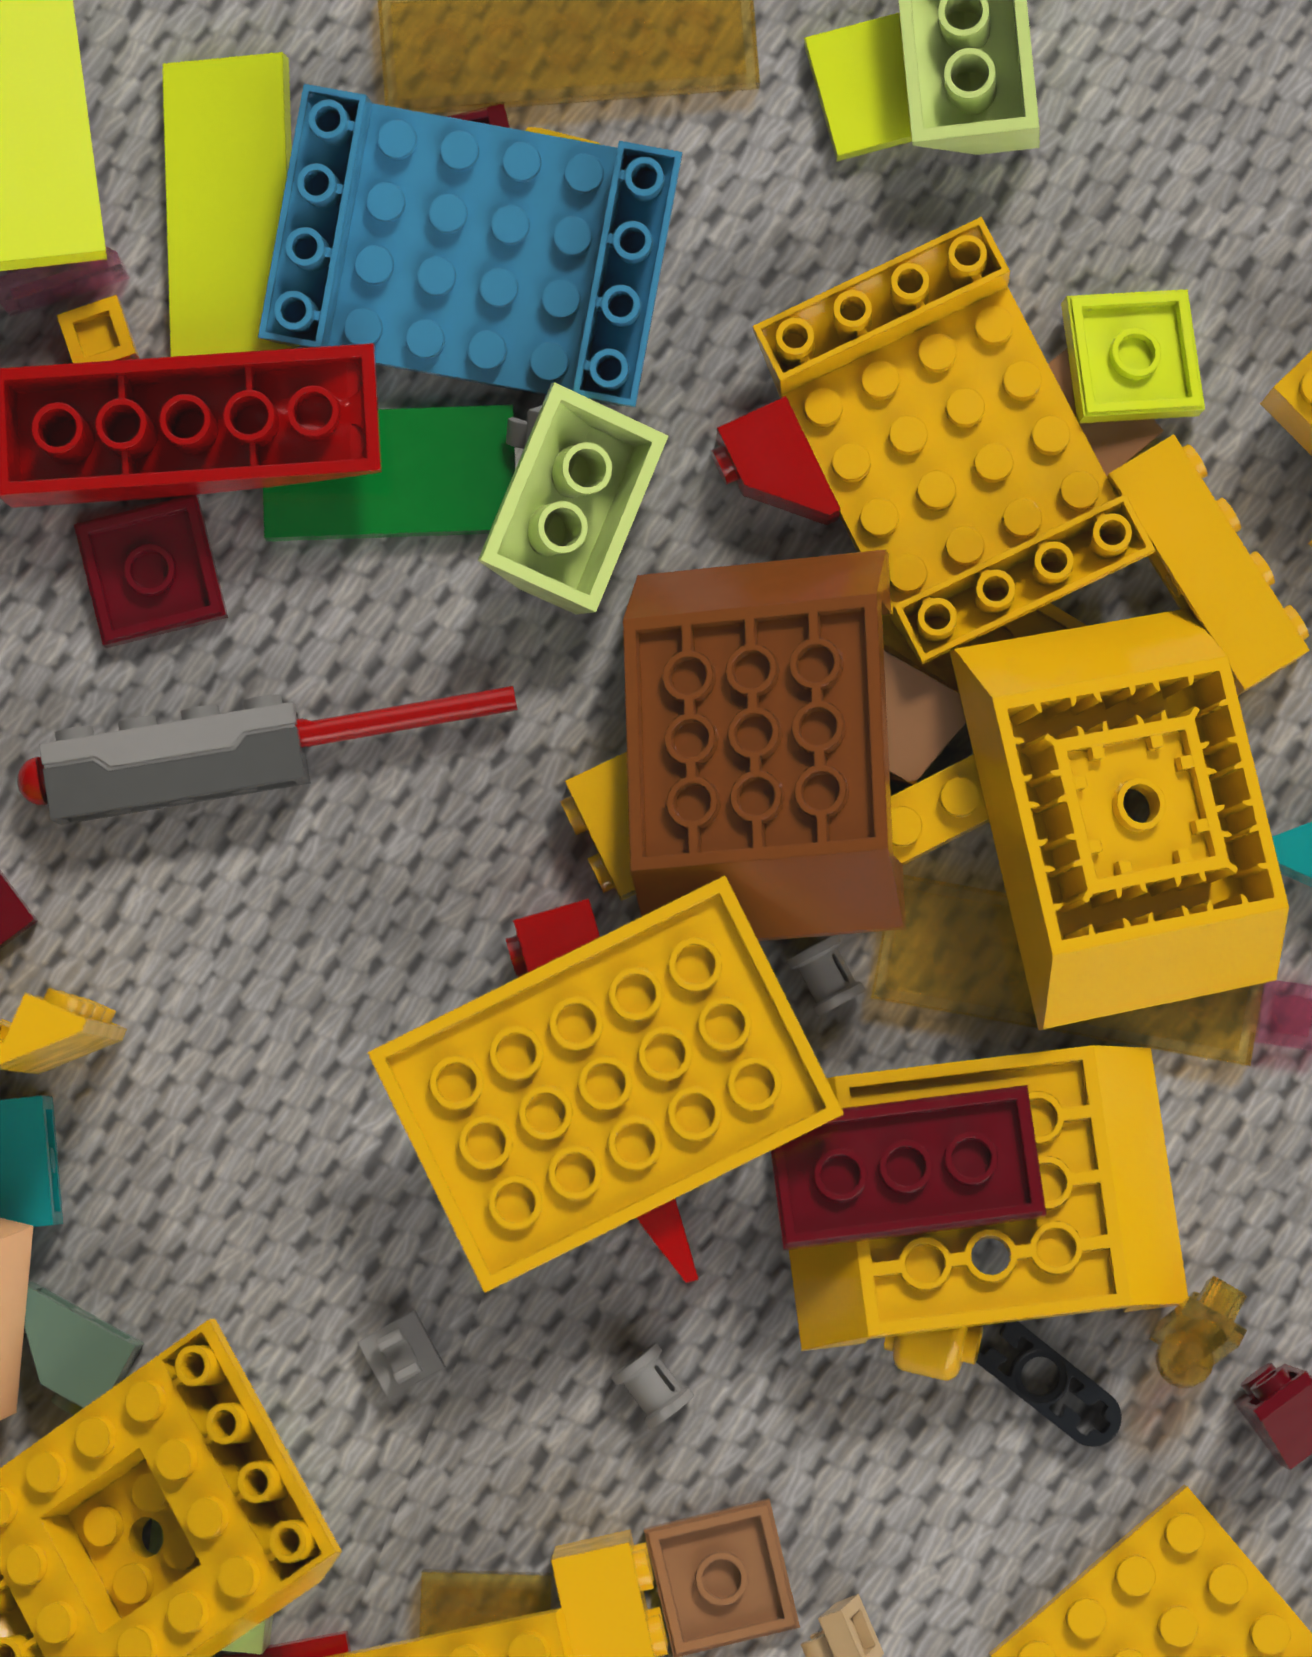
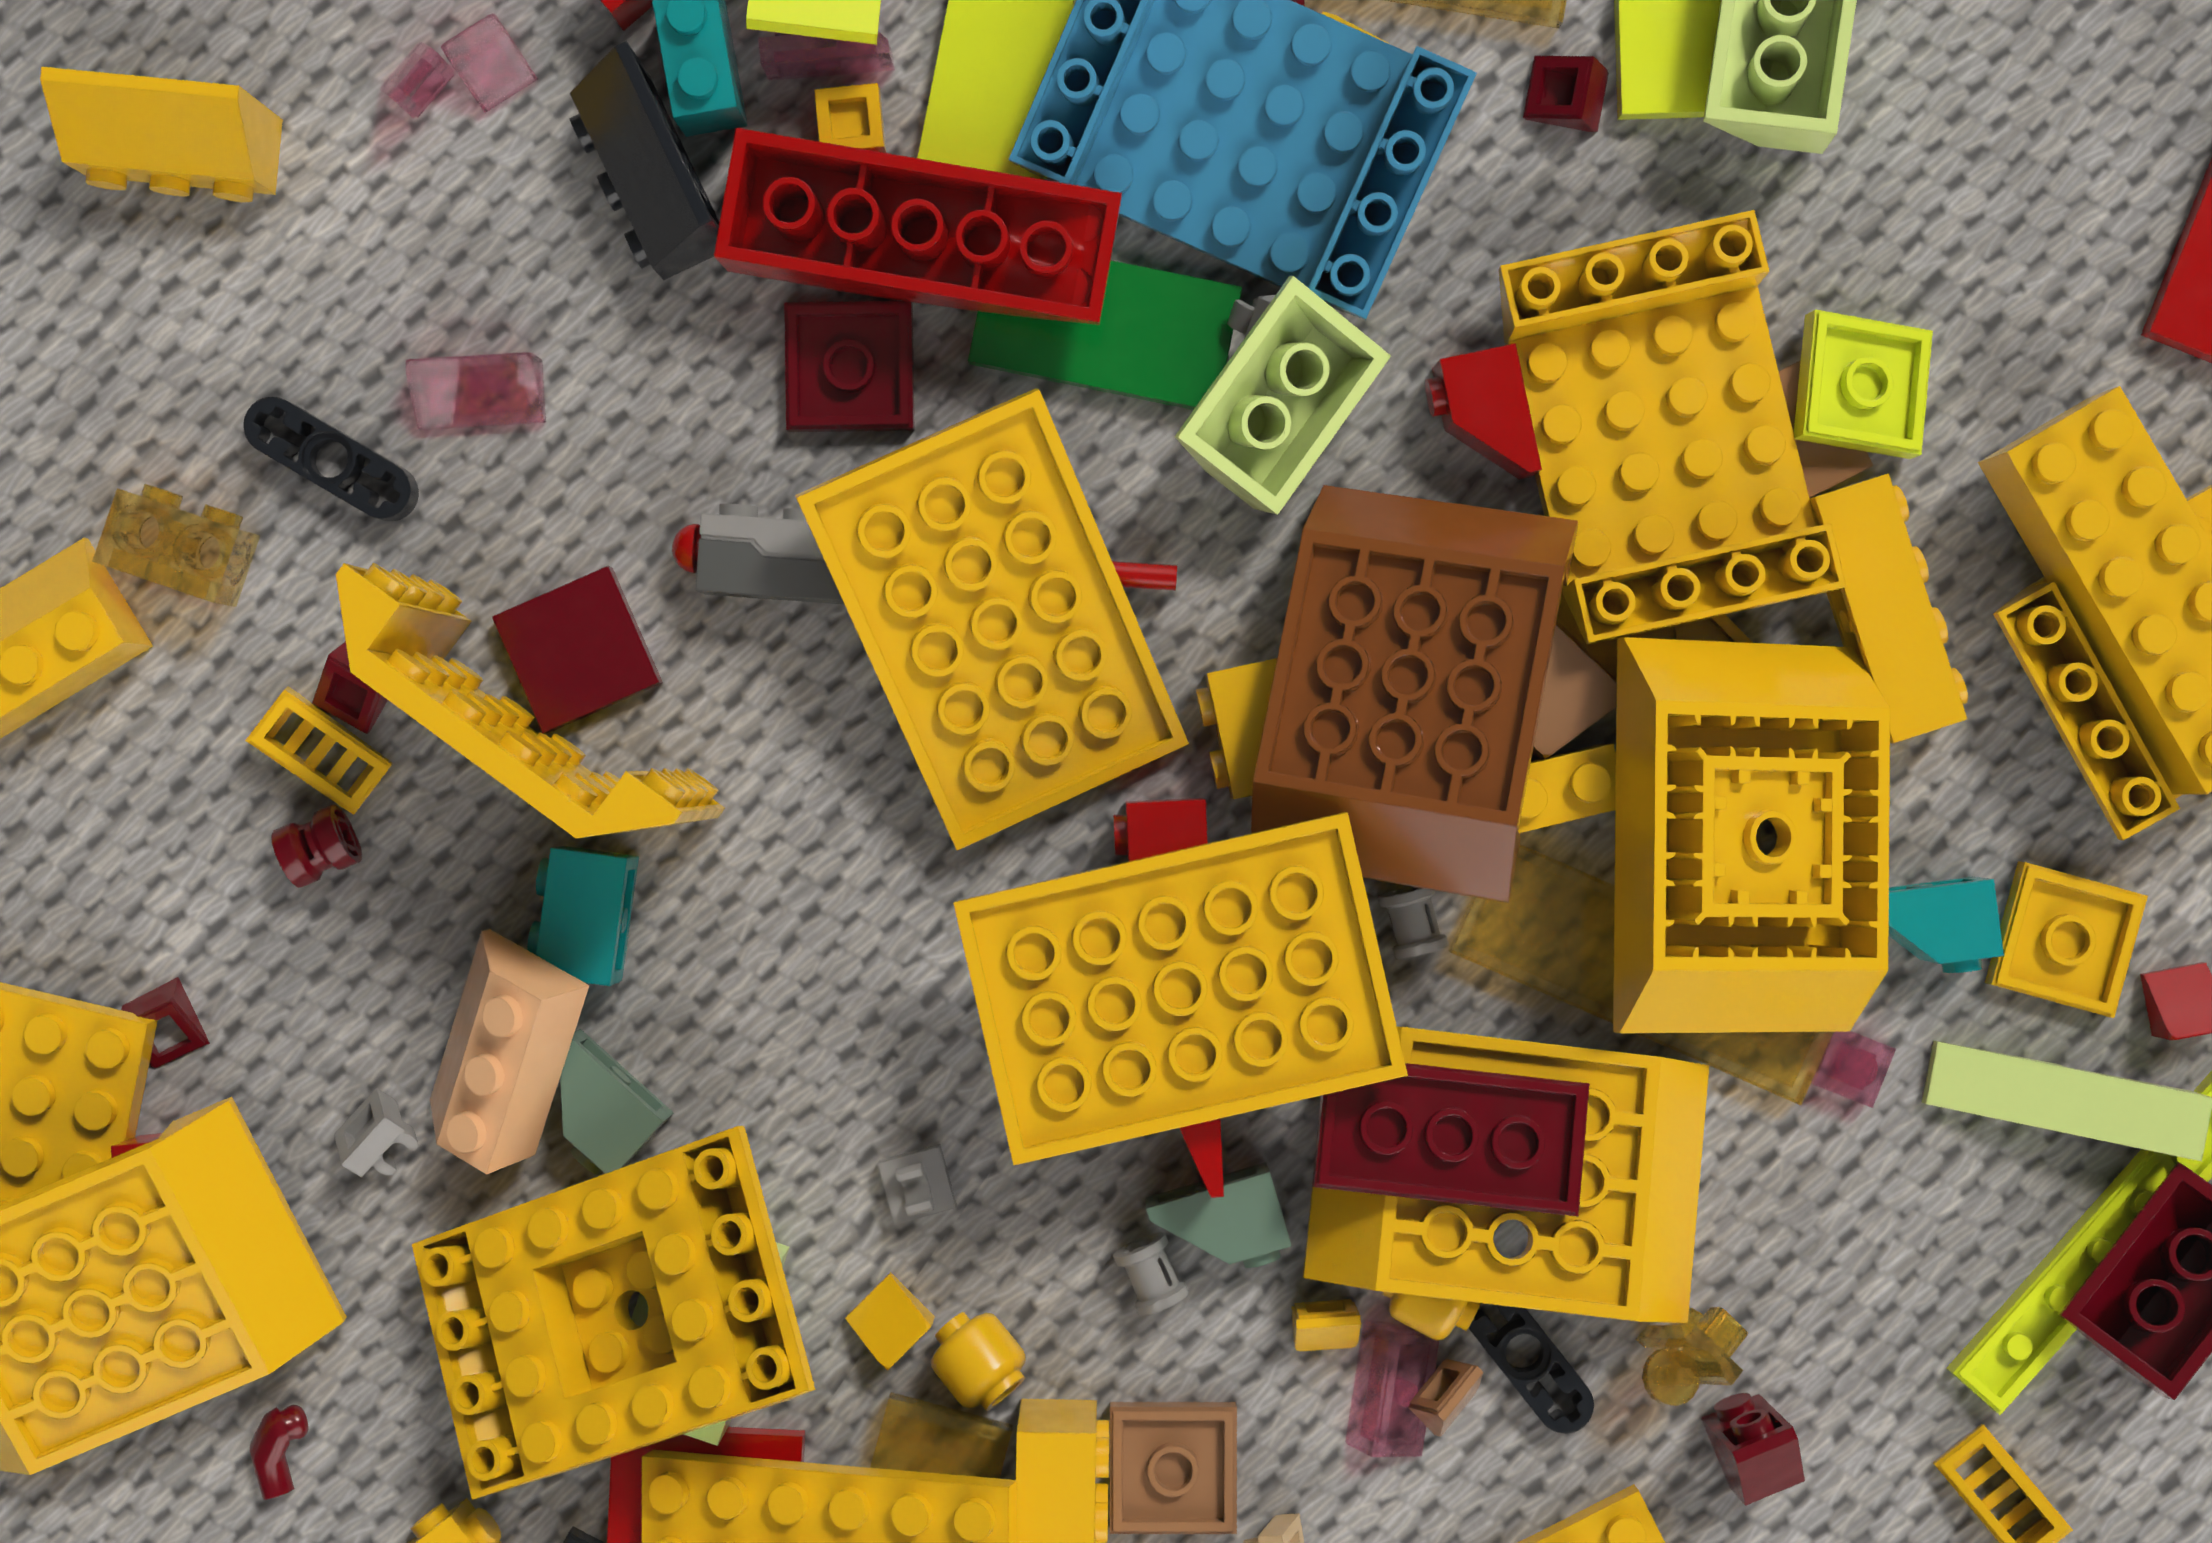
camera: 15 degrees right, 5 degrees up
none -> yellow plate [795,388,1189,851]
none -> yellow slope [845,1272,935,1370]
none -> yellow head [931,1312,1026,1411]
none -> sand green slope [1145,1162,1292,1268]
none -> yellow slope [1291,1299,1361,1352]
none -> clear pink slope [1345,1320,1439,1457]
none -> medium nougat slope [1408,1359,1484,1437]
none -> dark red slope [1523,56,1609,132]

